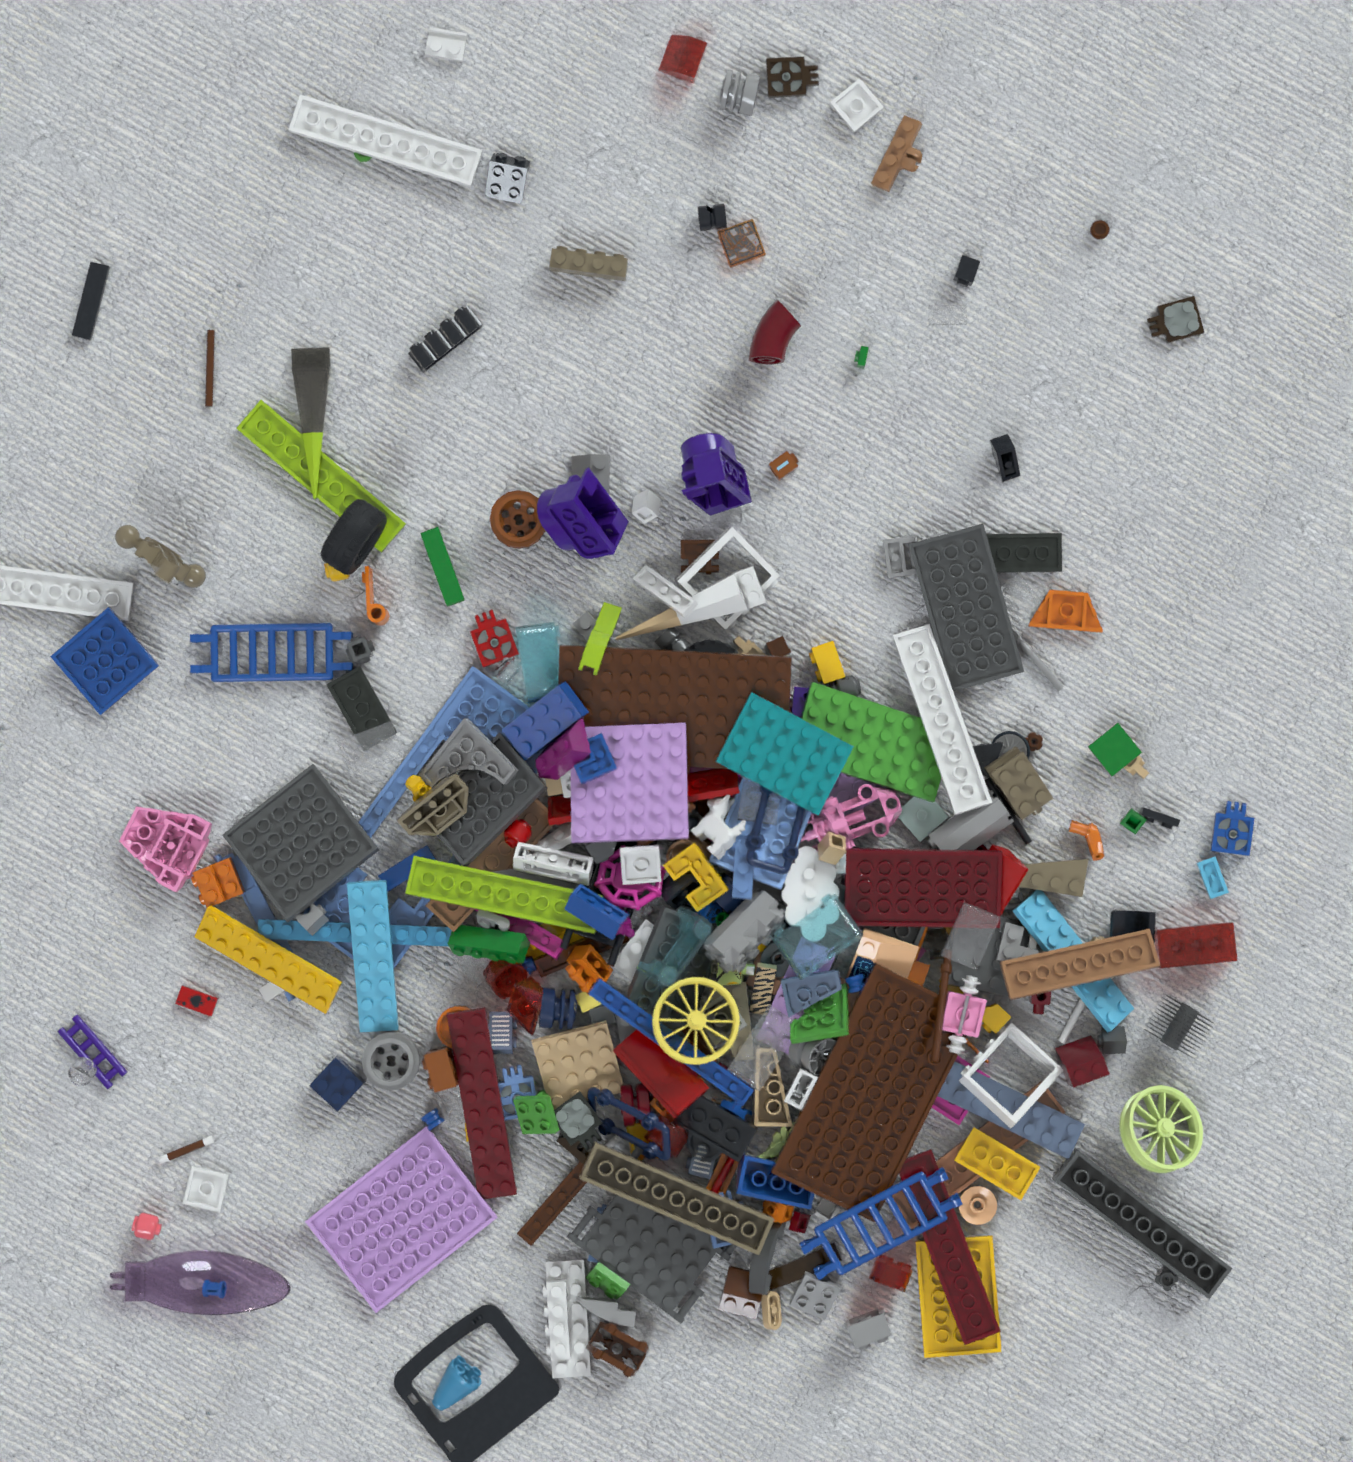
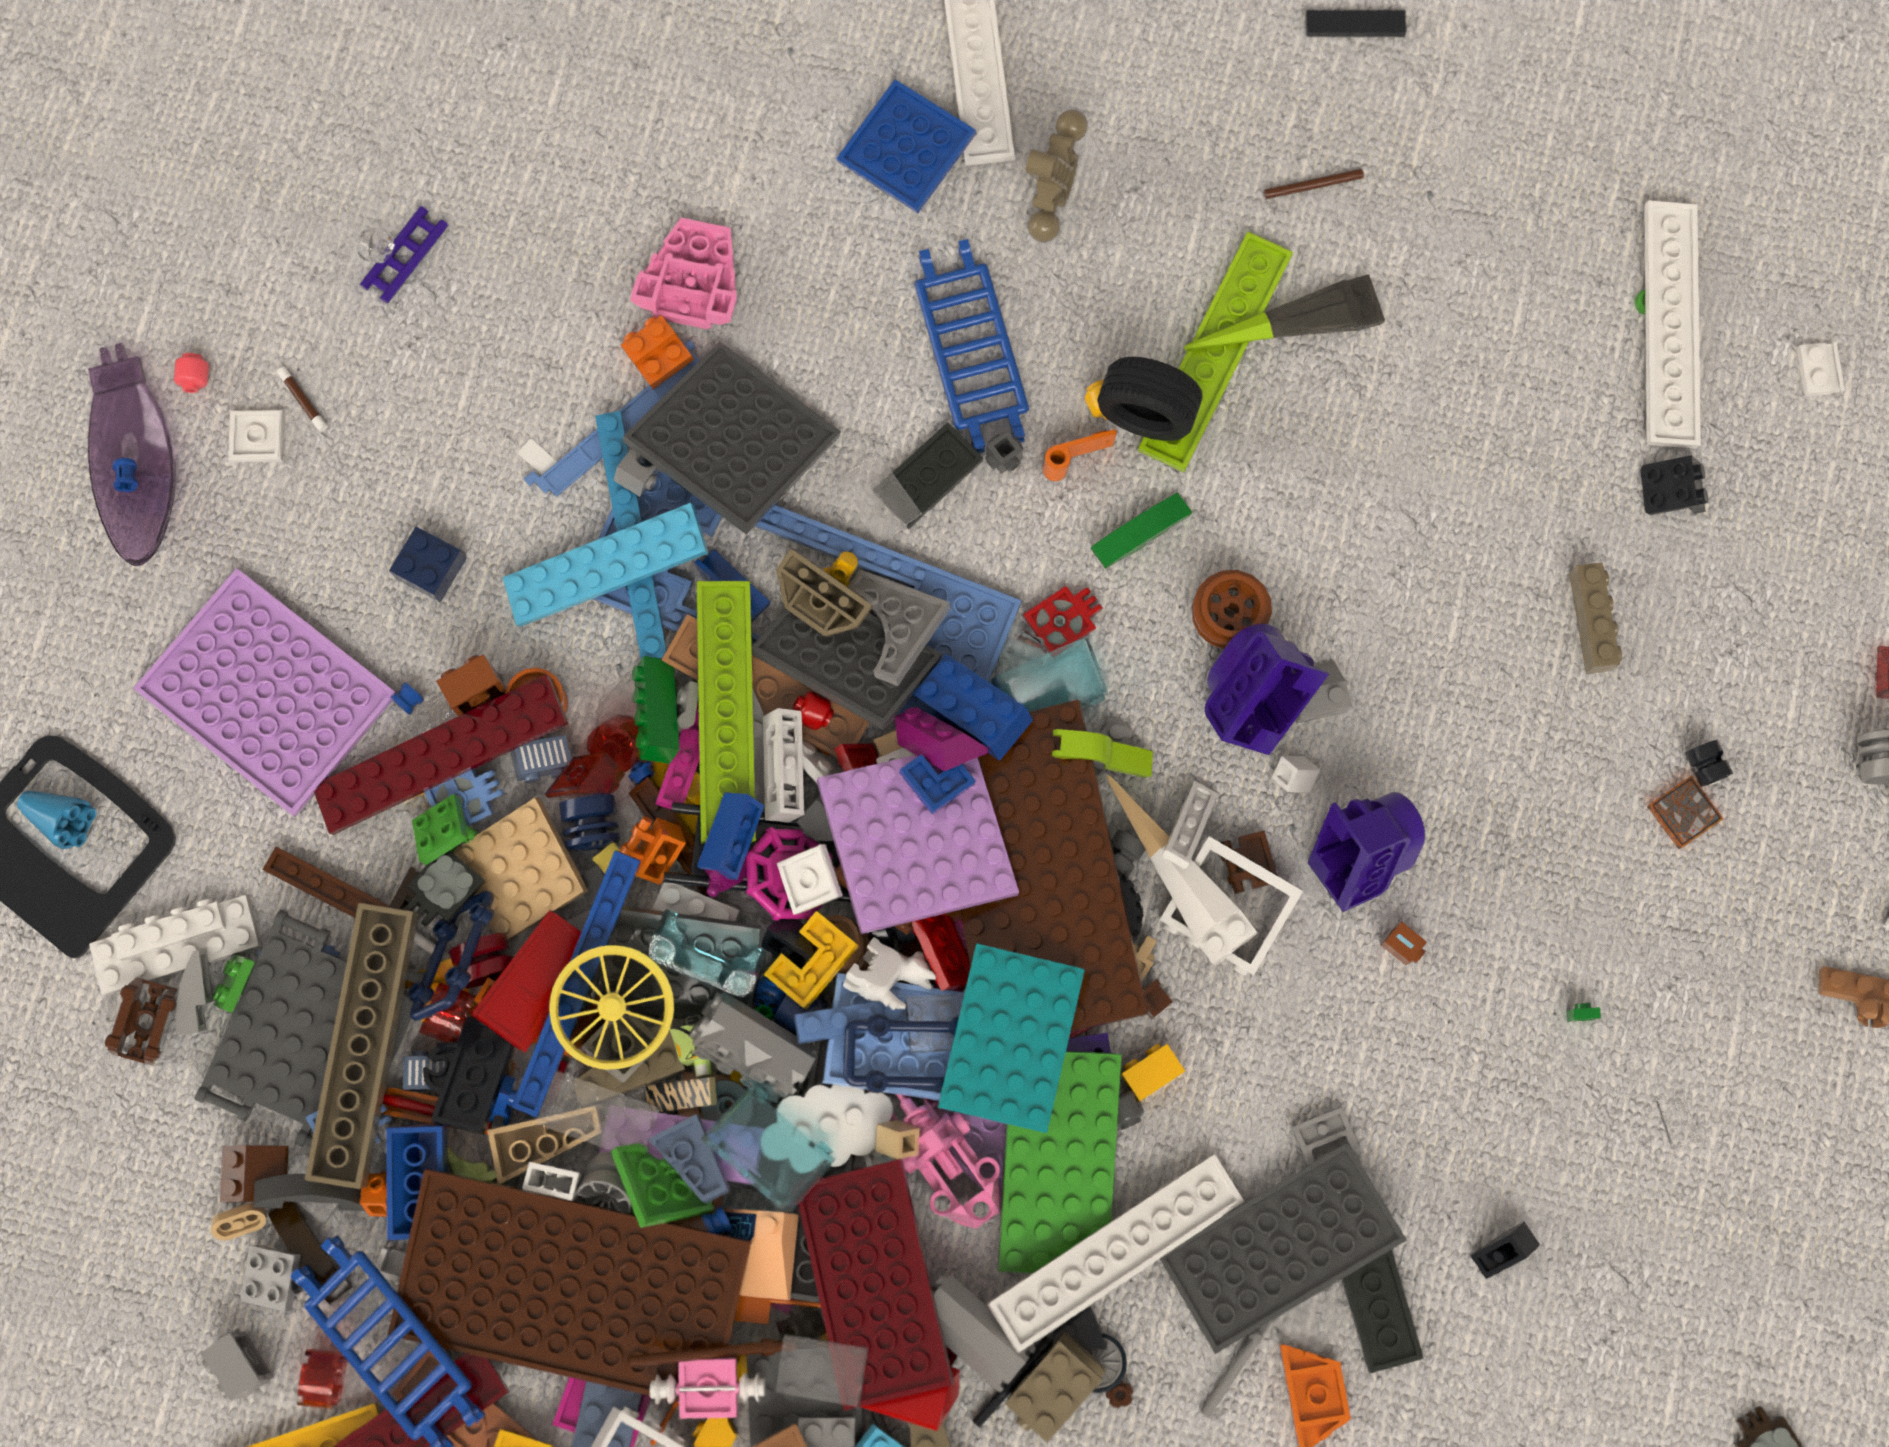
camera: 75 degrees right, 10 degrees down
red tile [175,985,219,1016] -> none
yellow plate [194,905,342,1014] -> none
light grey wheel [362,1032,421,1091] -> none
black brick [408,306,483,373] -> none
dark red brick [749,300,801,365] -> none
dark red plate [789,1211,811,1233] -> none
light aqua plate [898,796,949,842] -> none
black brick [953,255,980,287] -> none
reddish brown plate [1090,220,1109,240] -> none

